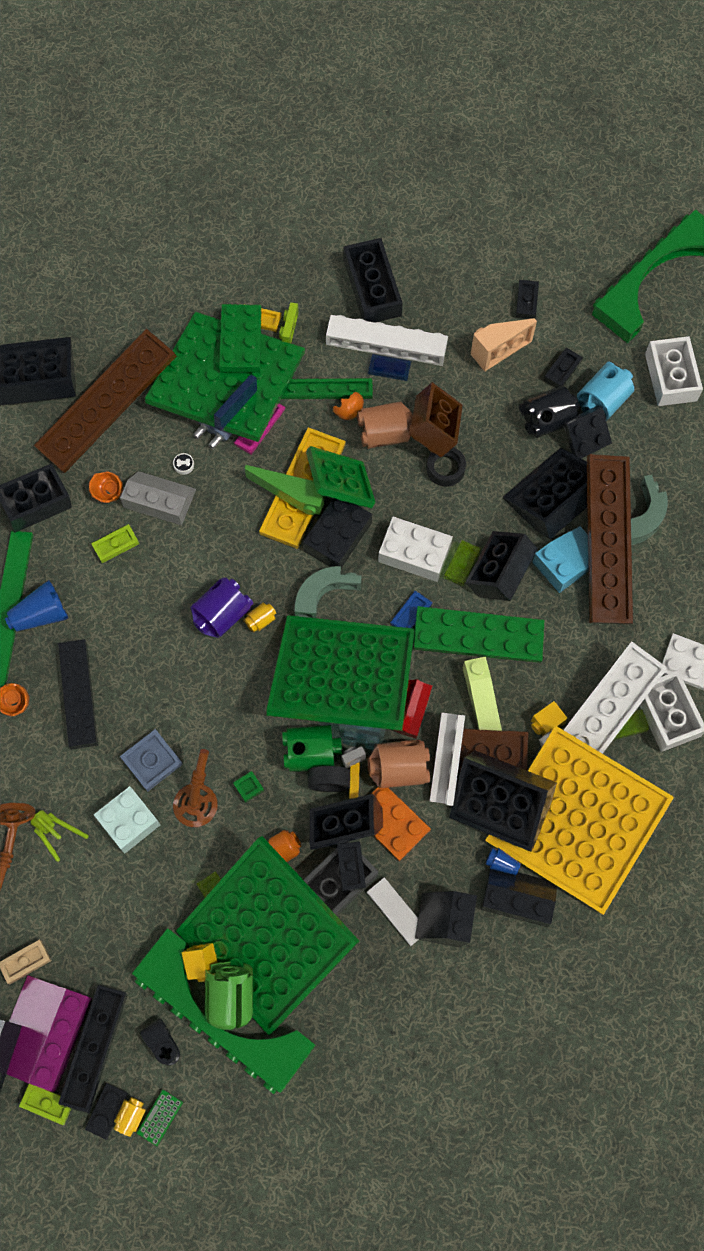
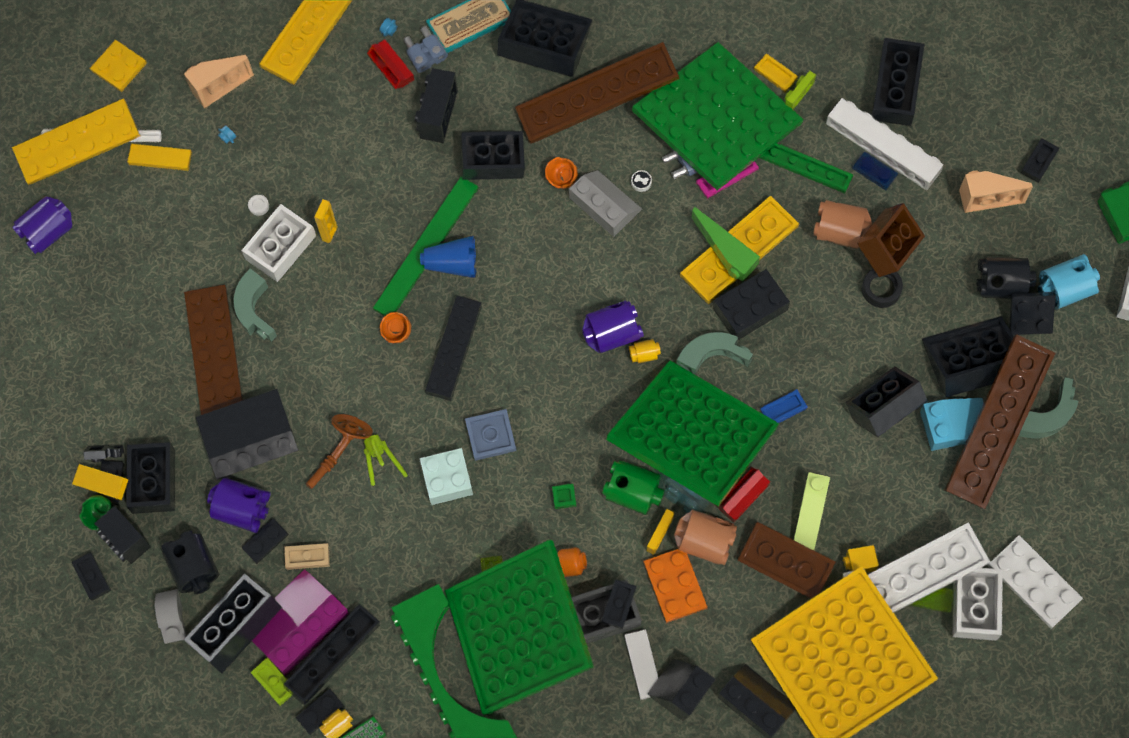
camera: 30 degrees right, 0 degrees up
lime plate [91,524,139,563] -> none
black piece [140,1018,180,1065] -> none
dark orange dish [173,749,218,827] -> none
yellow brick [182,943,217,982] -> none
bright green cylinder [205,962,253,1030] -> none
dark blue tile [214,375,257,431] -> none
green plate [219,304,262,372] -> none
green plate [306,446,376,509] -> none
black tyre [308,766,350,792] -> none
black slope [310,794,383,850] -> none
orange hair [333,392,364,420] -> none
light grey plate [341,746,366,768] -> none
white brick [378,517,453,582] -> none
green plate [413,606,545,663] -> none
white fence [429,713,465,806] -> none
clear neon green plate [444,540,481,586] -> none
black slope [449,750,557,852] -> none
blue cone [485,848,521,876] -> none
black plate [544,347,583,387] -> none

